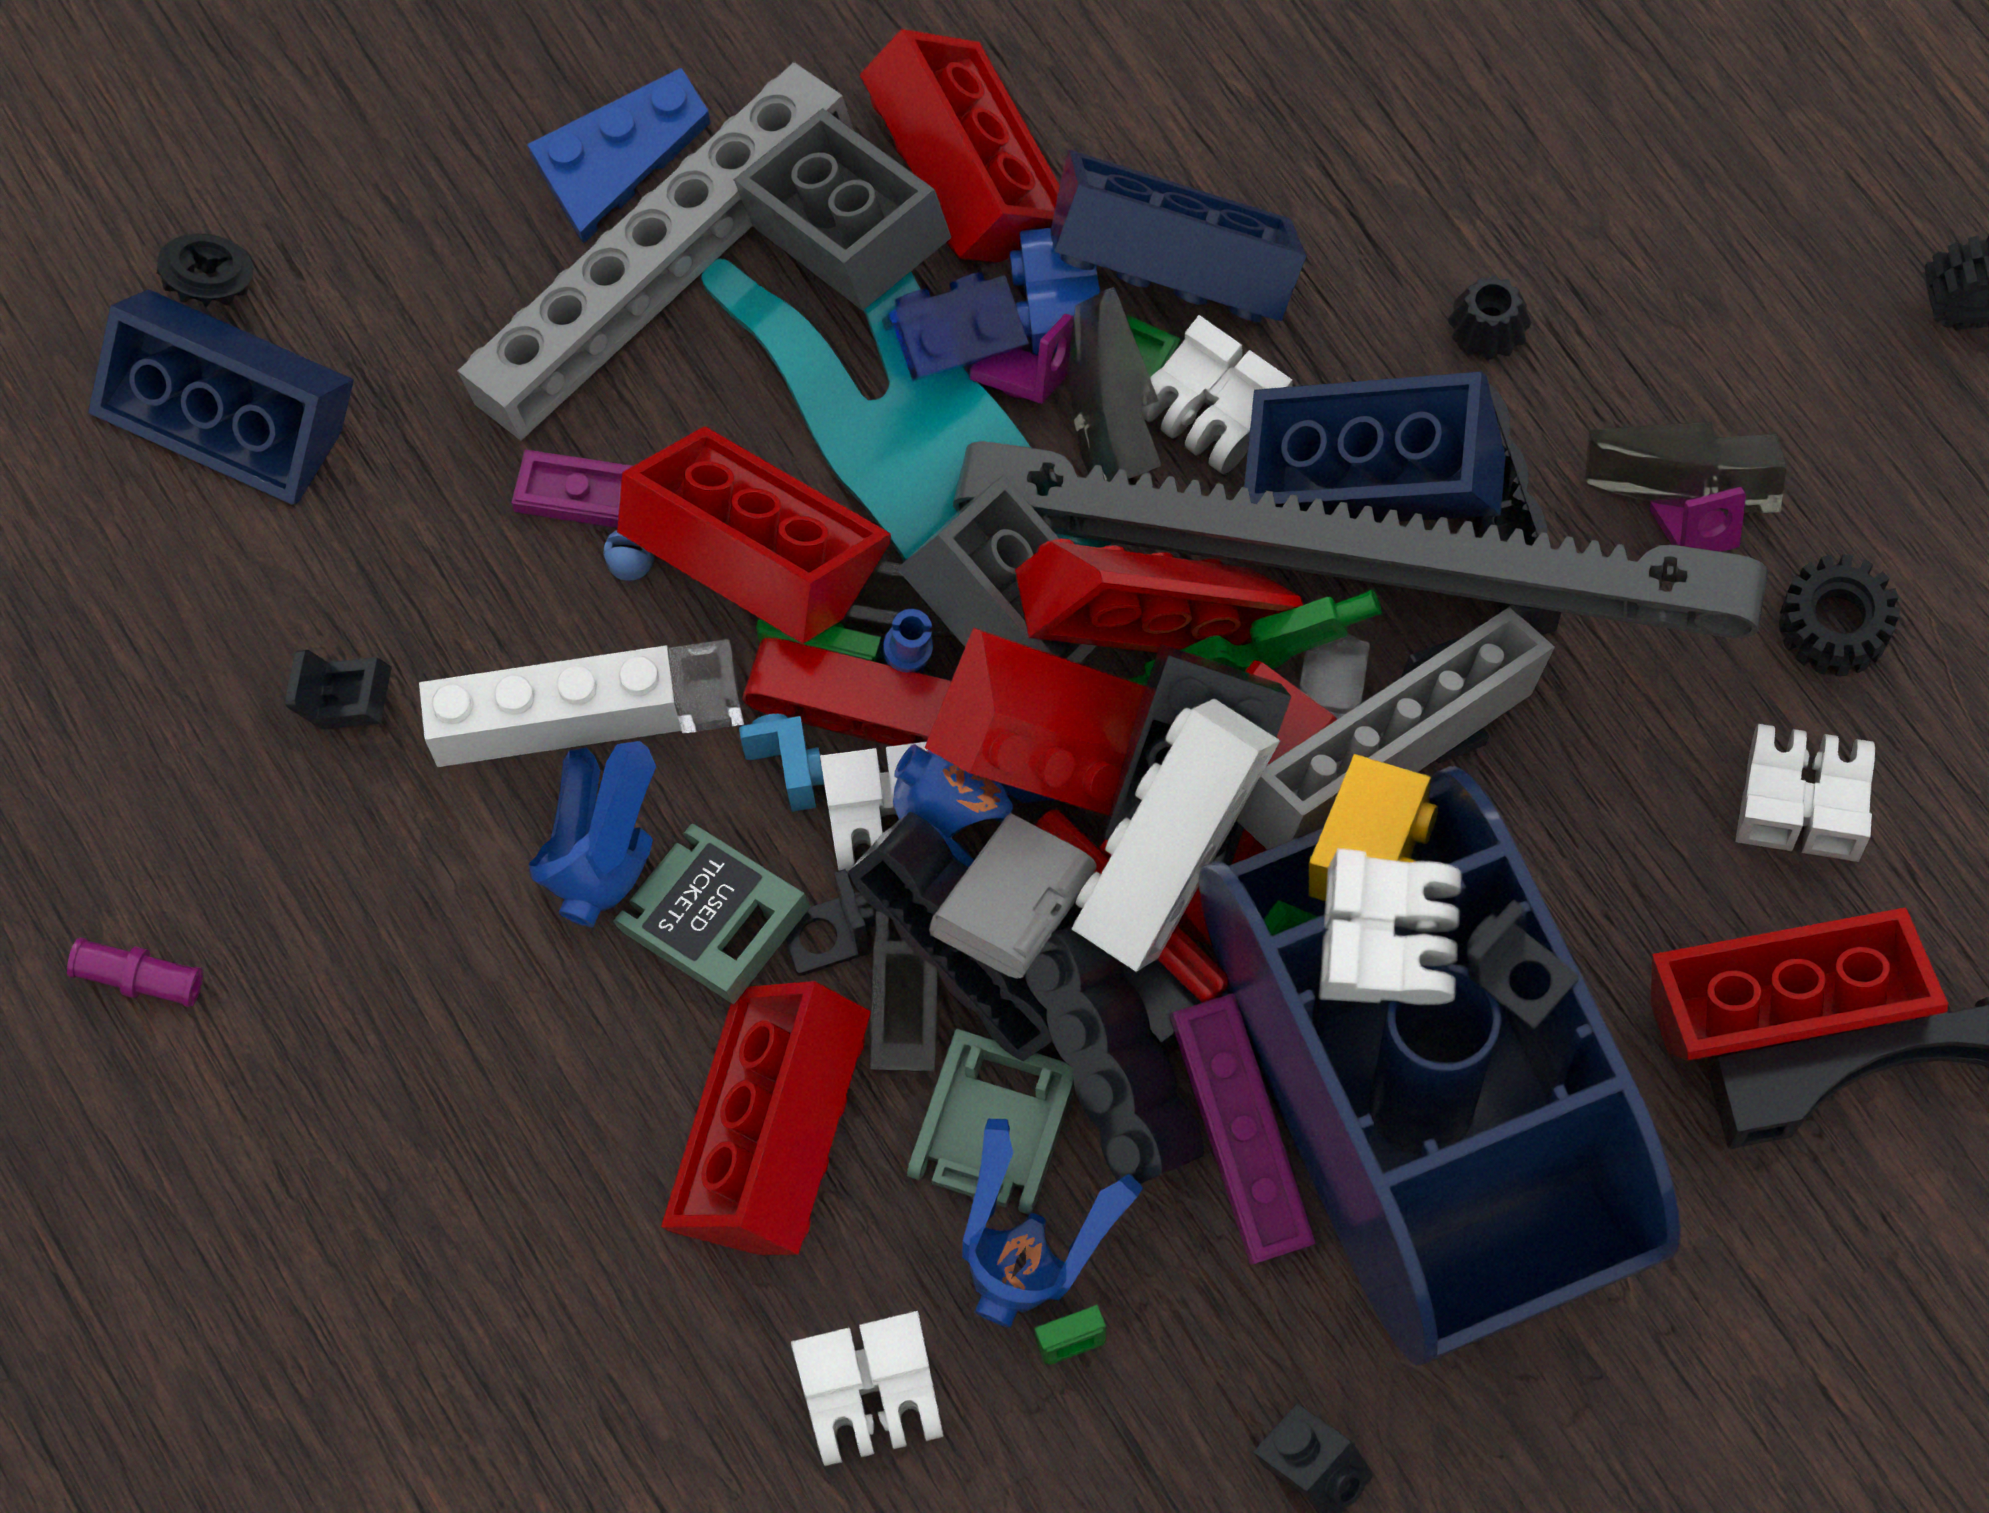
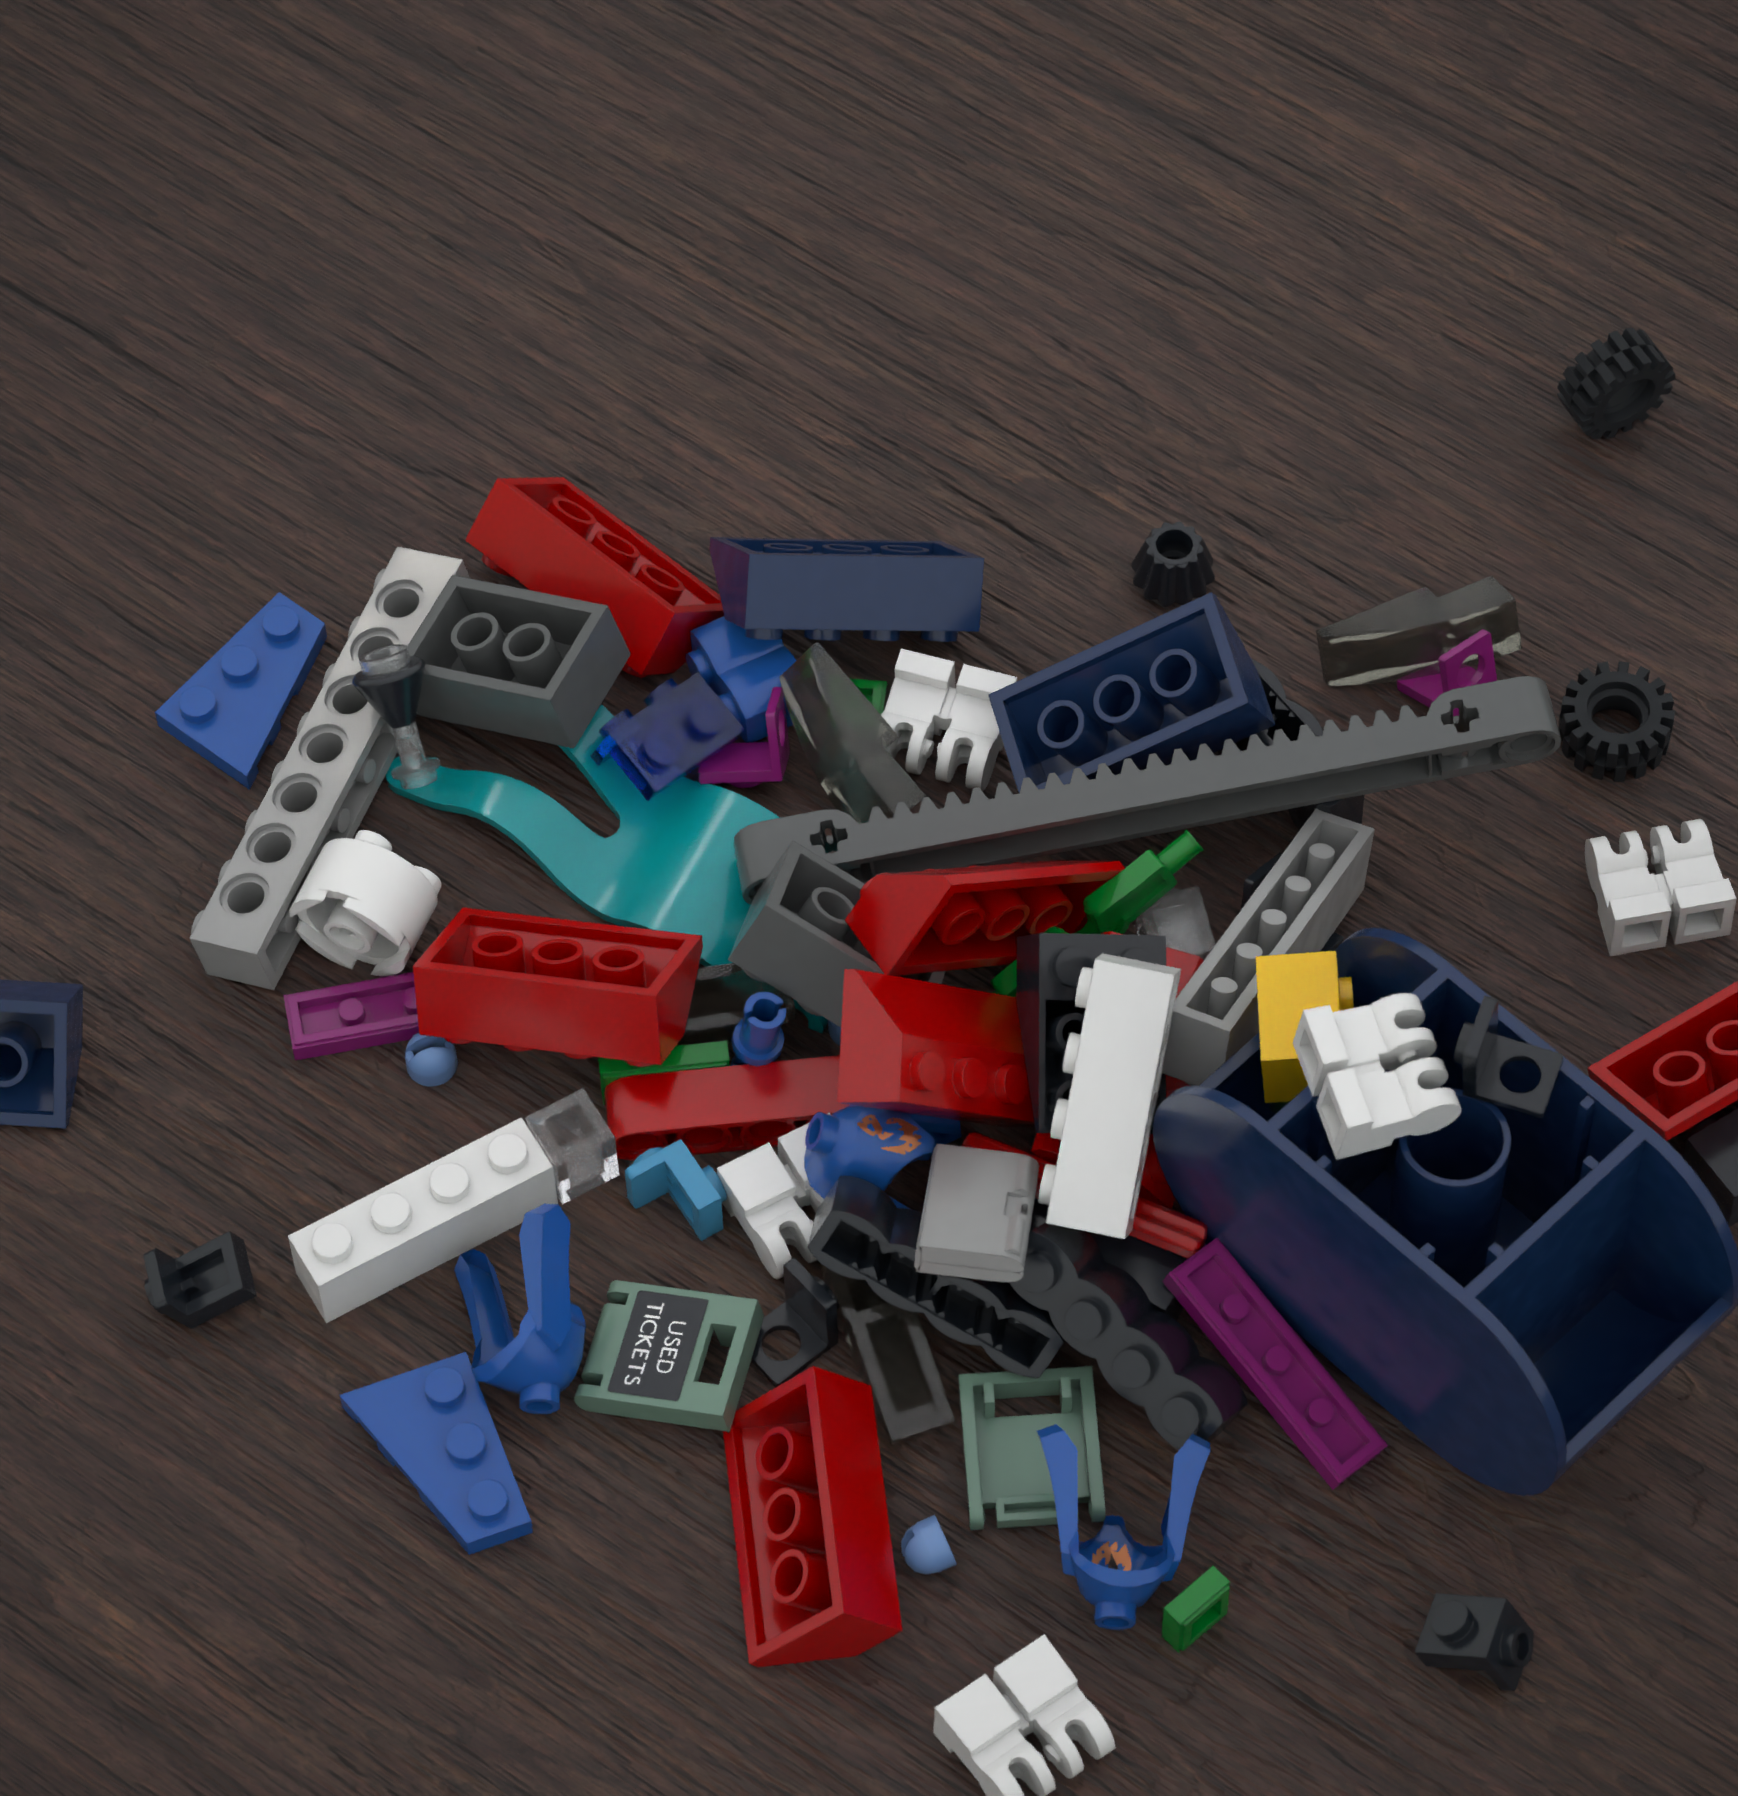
camera: 25 degrees left, 10 degrees down
magenta pin [67,937,203,1007] -> none
none -> white brick [289,830,442,977]
none -> blue wing [339,1352,533,1555]
none -> piece [352,644,441,789]
none -> medium blue hinge [901,1515,957,1575]

